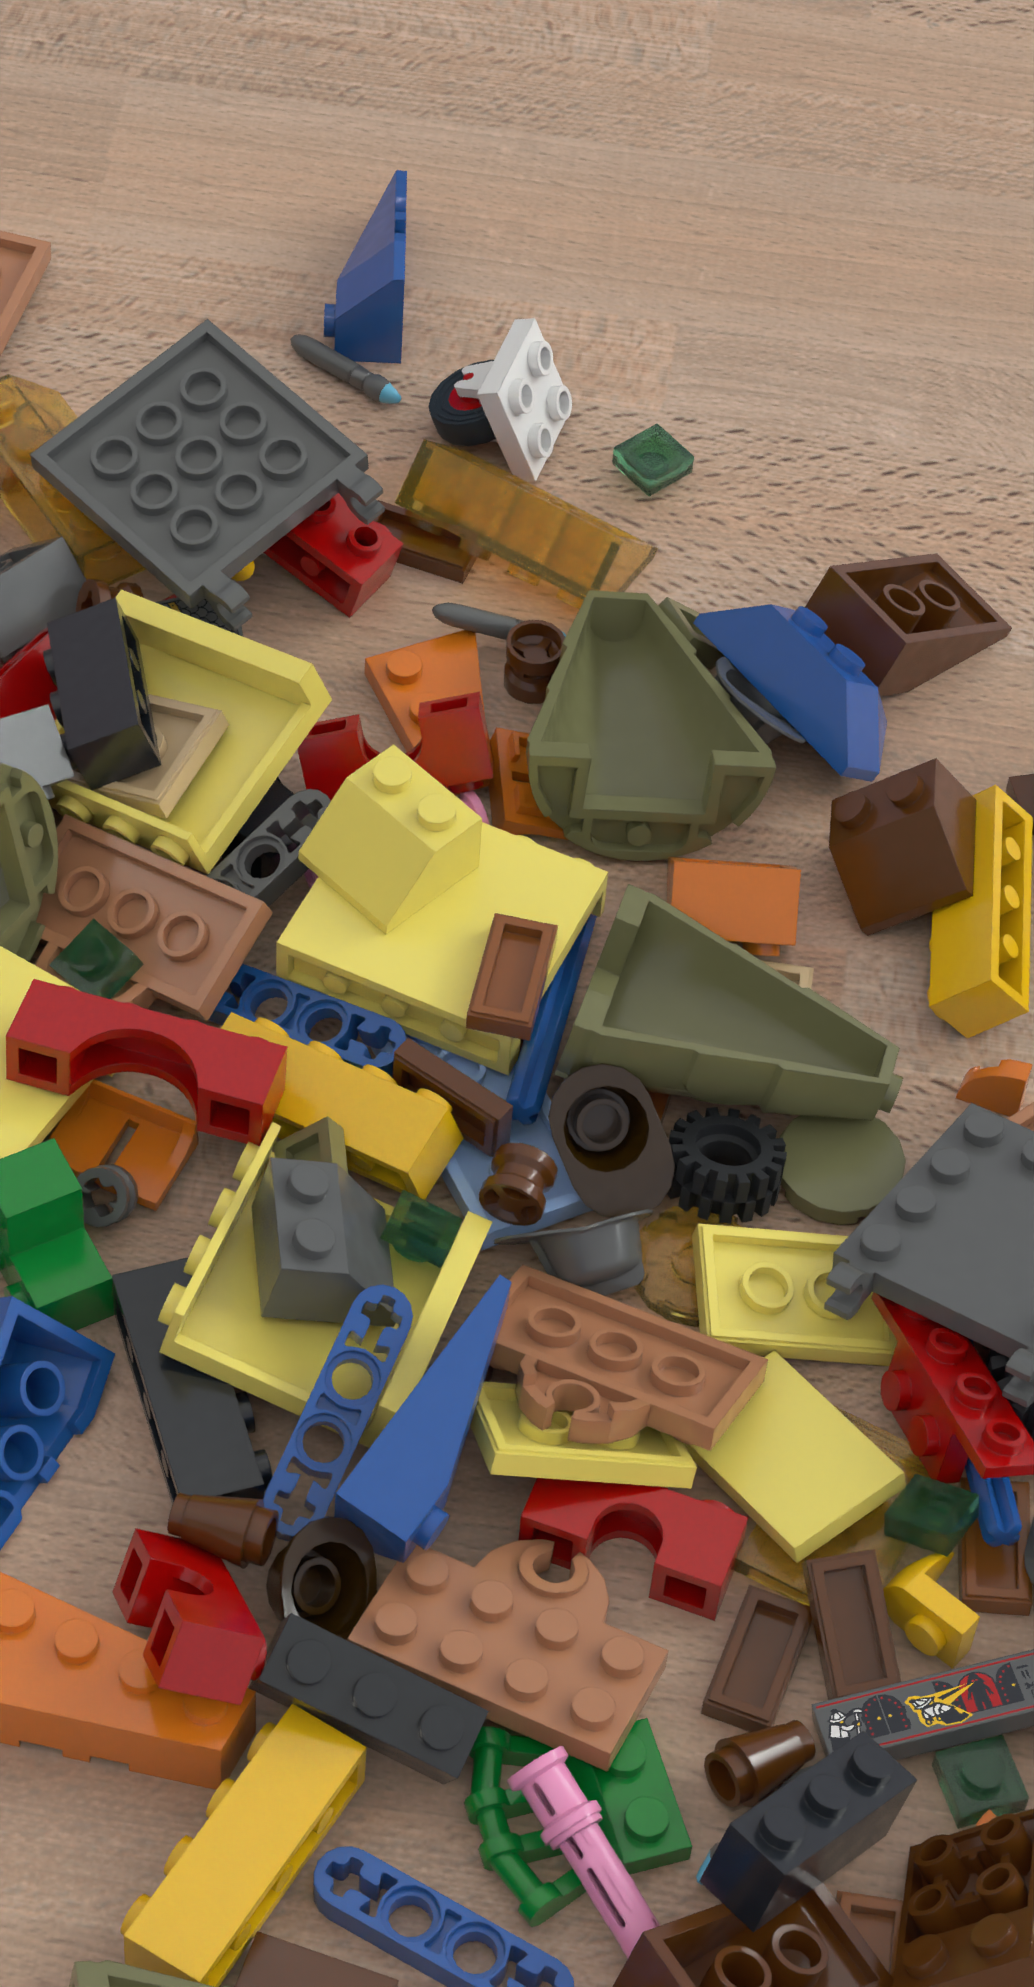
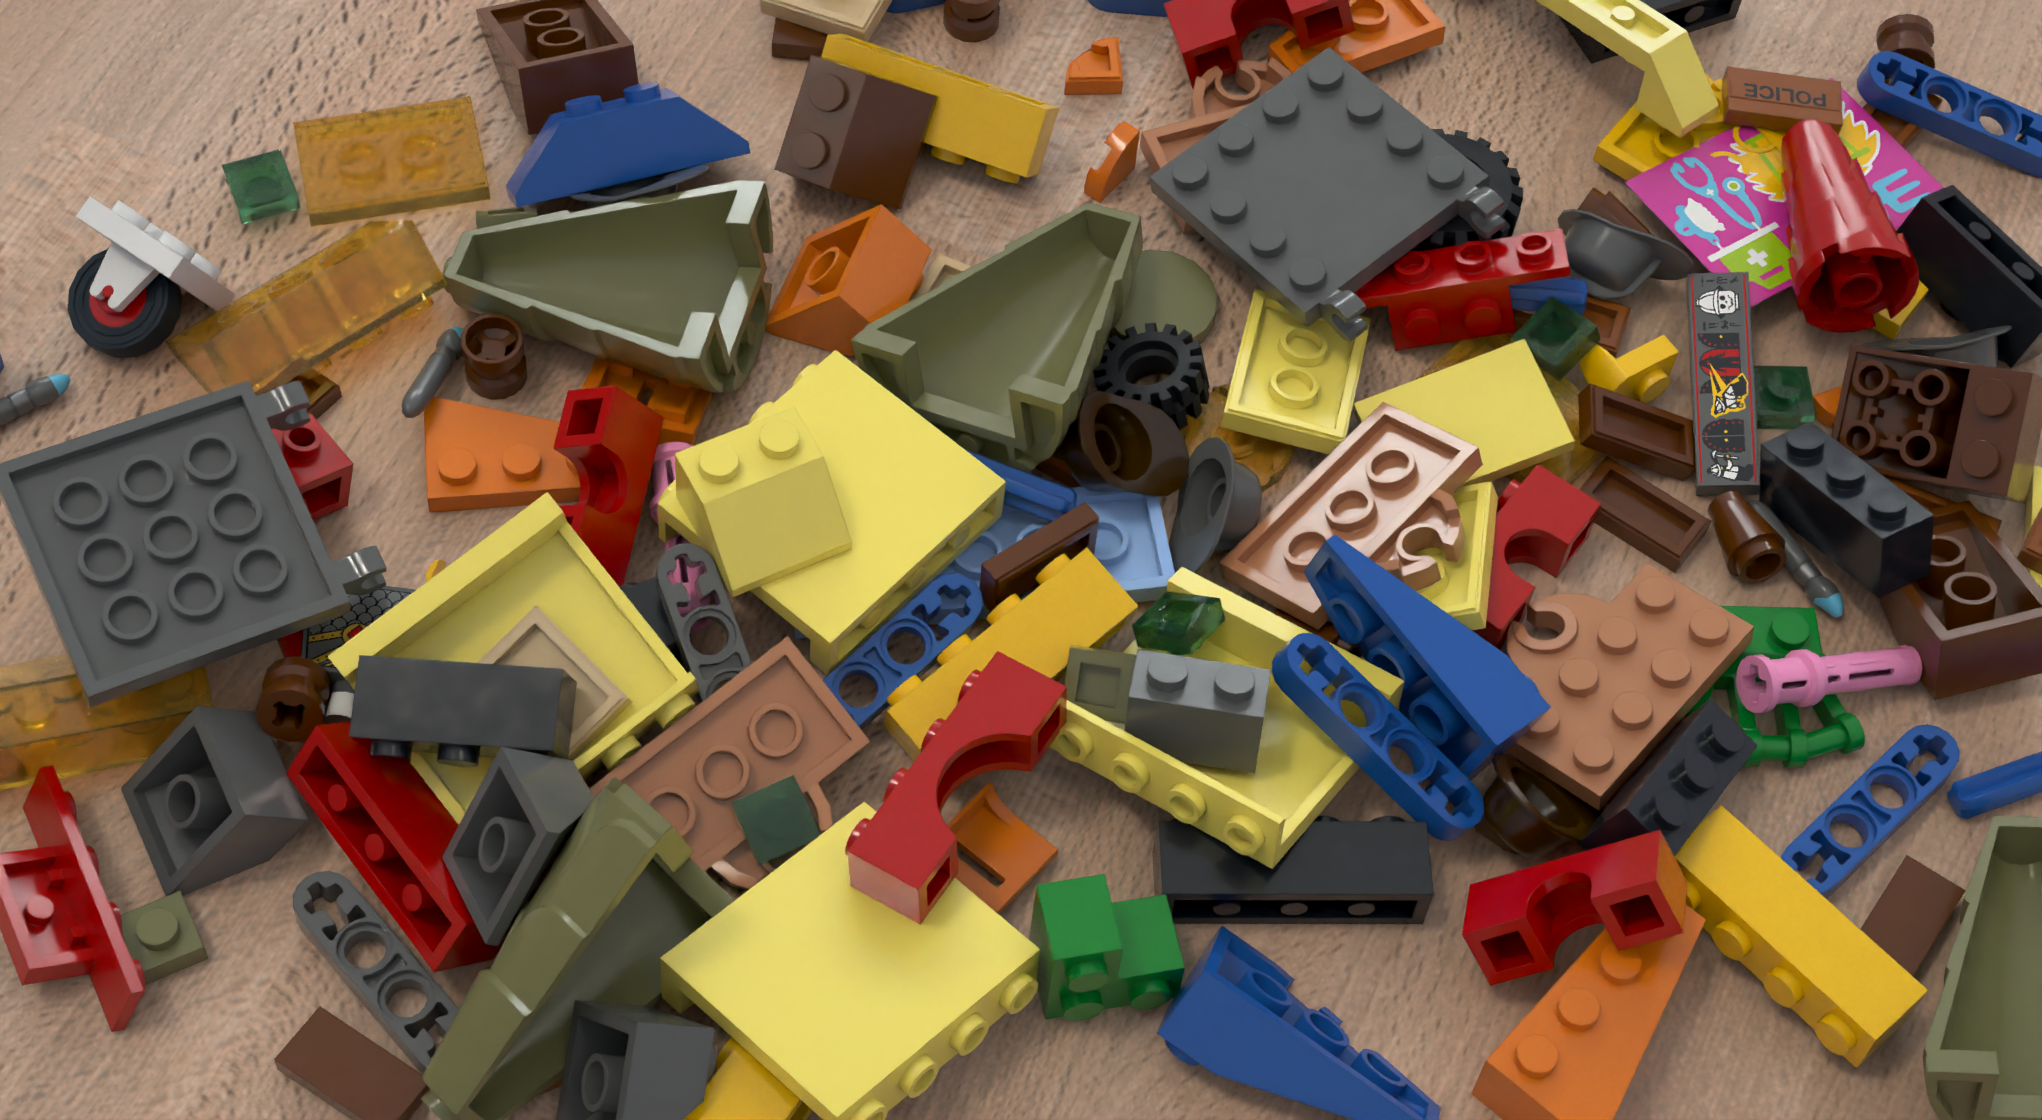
camera: 75 degrees left, 5 degrees up
dark grey bush [77,1164,138,1227] -> none
reddish brown cone [167,1492,279,1569] -> none
dark orange tile [466,913,558,1041] -> none
reddish brown wheel [479,1142,558,1226] -> none
none -> clear yellow tile [293,96,490,227]

